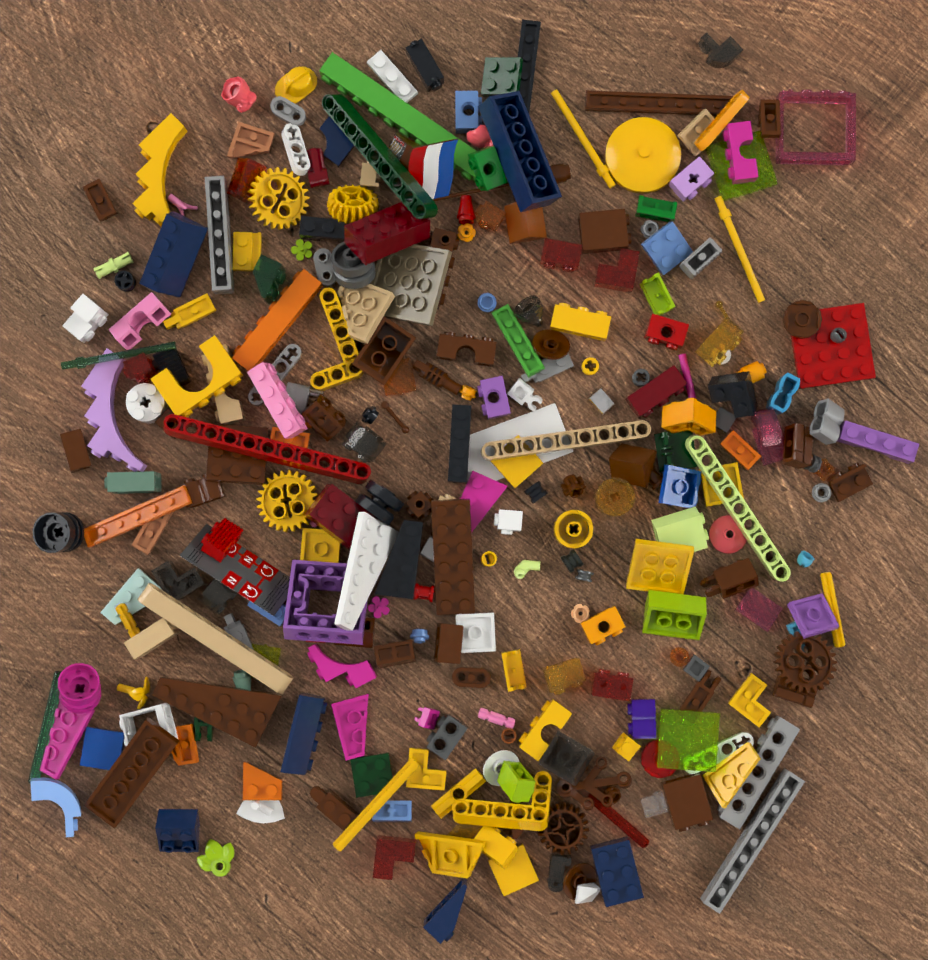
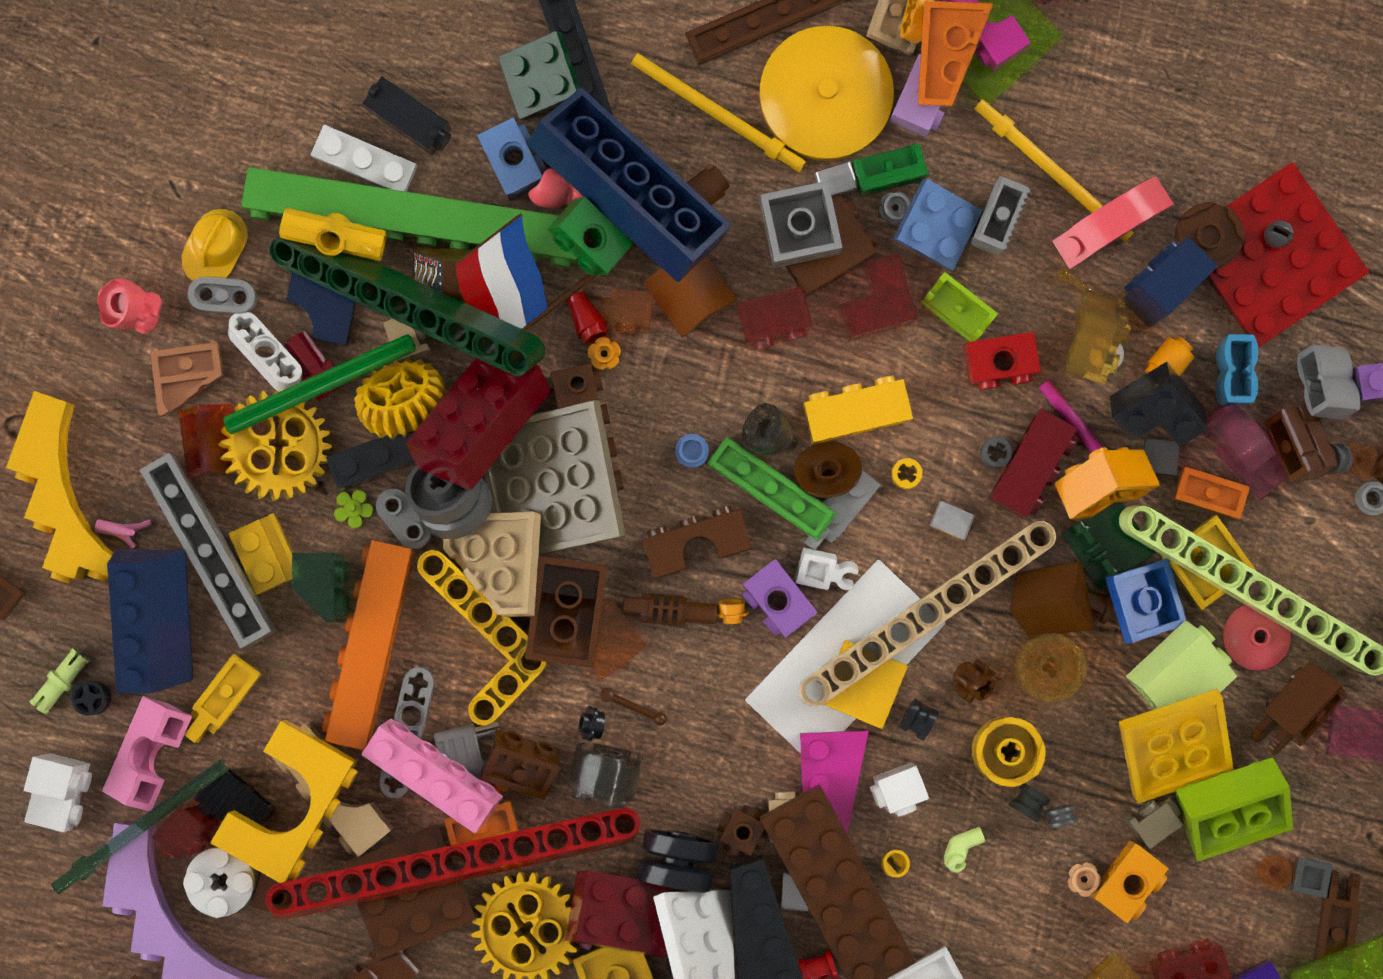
camera: 25 degrees left, 0 degrees up
black brick [448,404,472,484] -> none
none -> green axle [223,334,416,434]
none -> yellow piece [279,207,387,261]
none -> light grey brick [759,181,843,268]
none -> flat silver piece [814,162,859,197]
none -> orange wing [918,1,994,107]
none -> coral arch [1052,176,1174,269]
none -> dark blue brick [1121,237,1218,328]
none -> dark tan brick [1124,798,1183,849]

